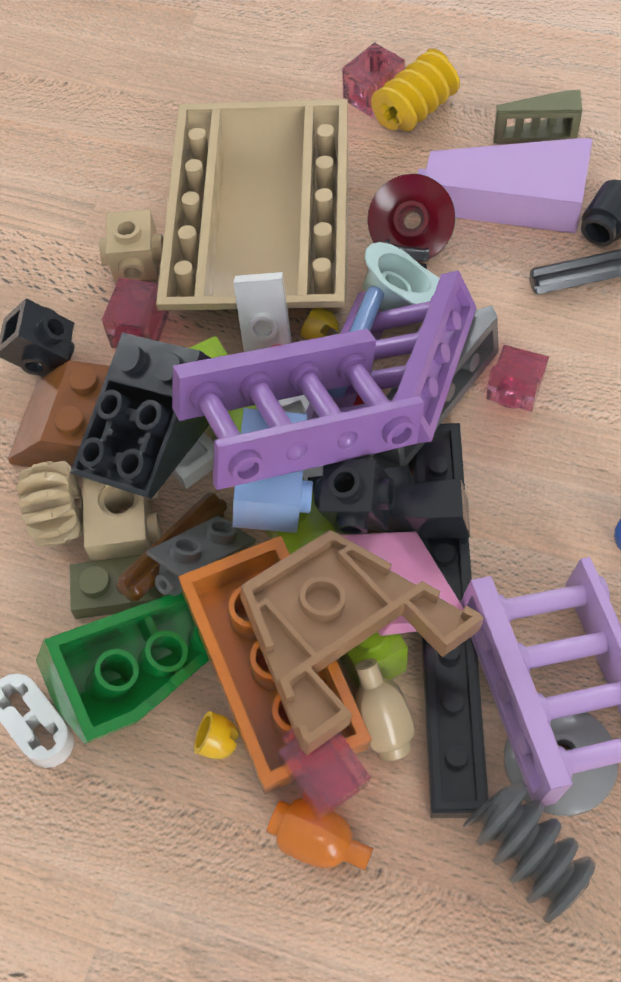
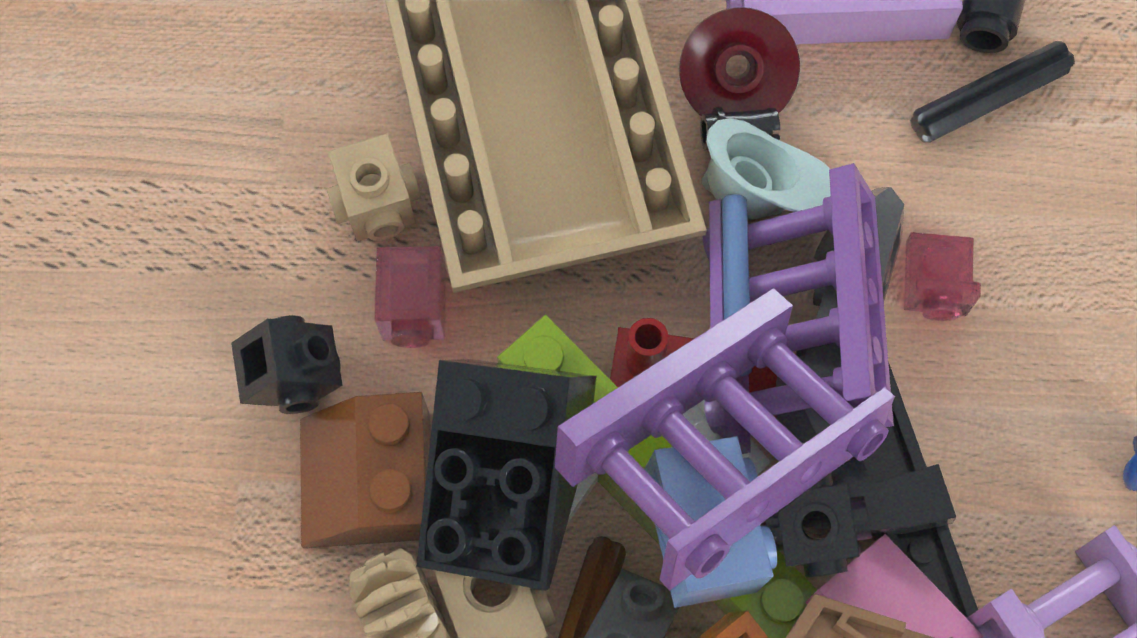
camera: 20 degrees left, 10 degrees up
white plate [233,272,292,352] -> none
yellow hinge [300,308,339,340] -> none

